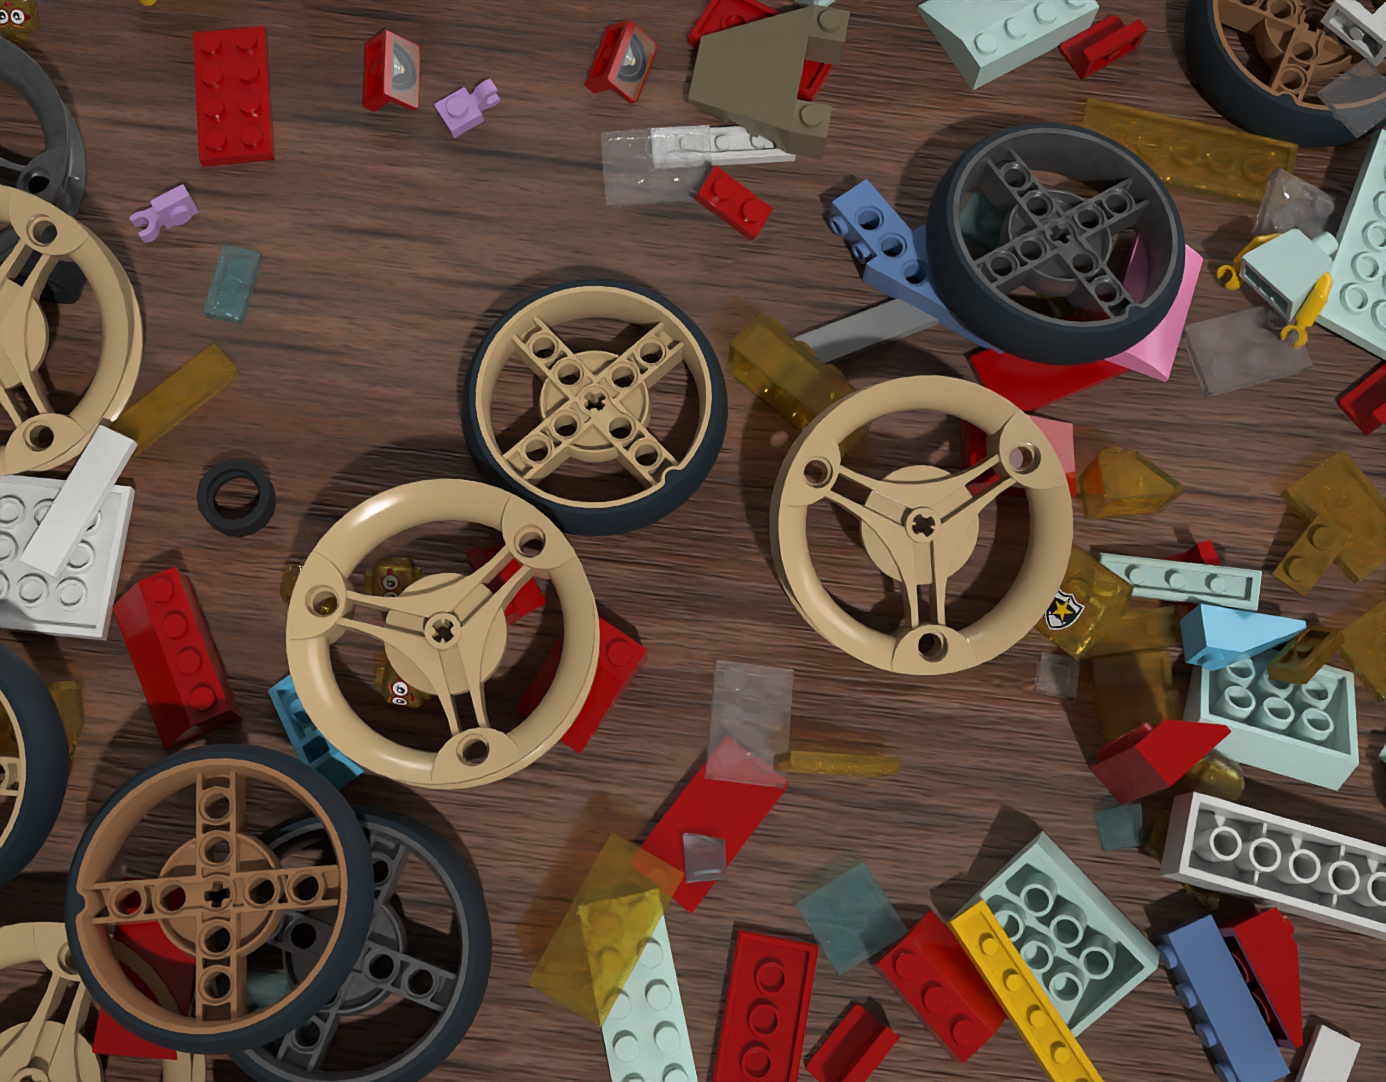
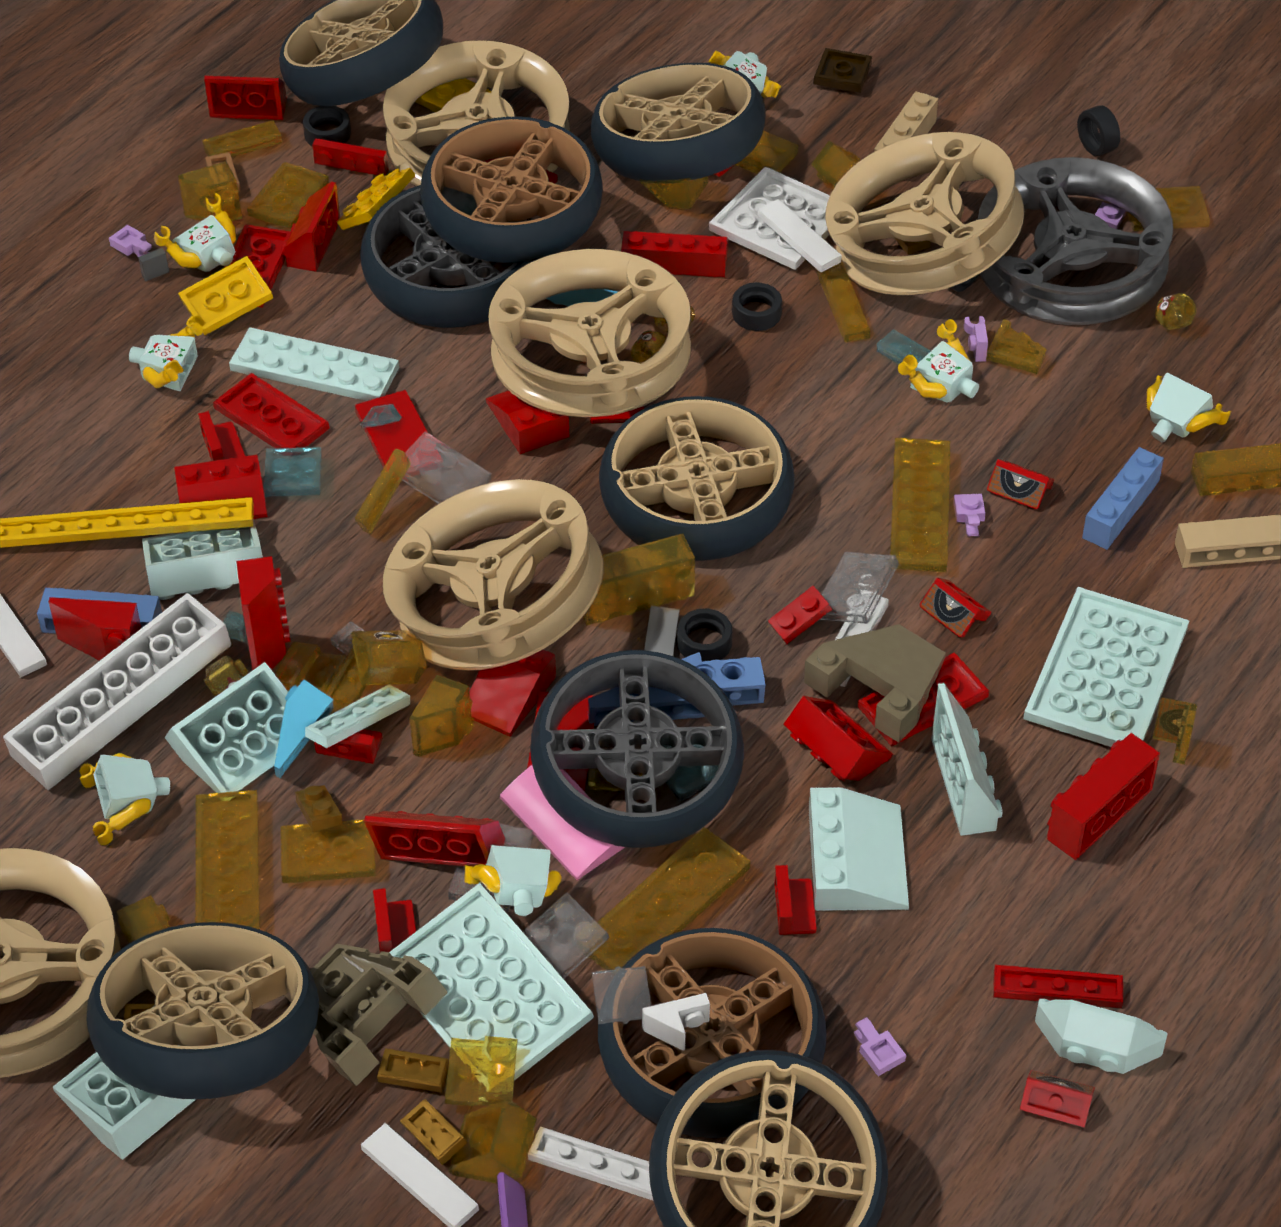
camera: 125 degrees right, 25 degrees down
red plate [193,26,275,167] -> none
clear yellow brick [527,833,685,1027] -> none
pearl gold plate [1266,625,1345,684] -> none
none -> red slope [364,811,506,867]
none -> black tyre [677,608,733,662]
none -> red slope [783,696,893,781]
none -> clear yellow plate [889,438,950,572]
none -> torso [898,319,979,402]
none -> clear yellow wing [986,319,1047,374]

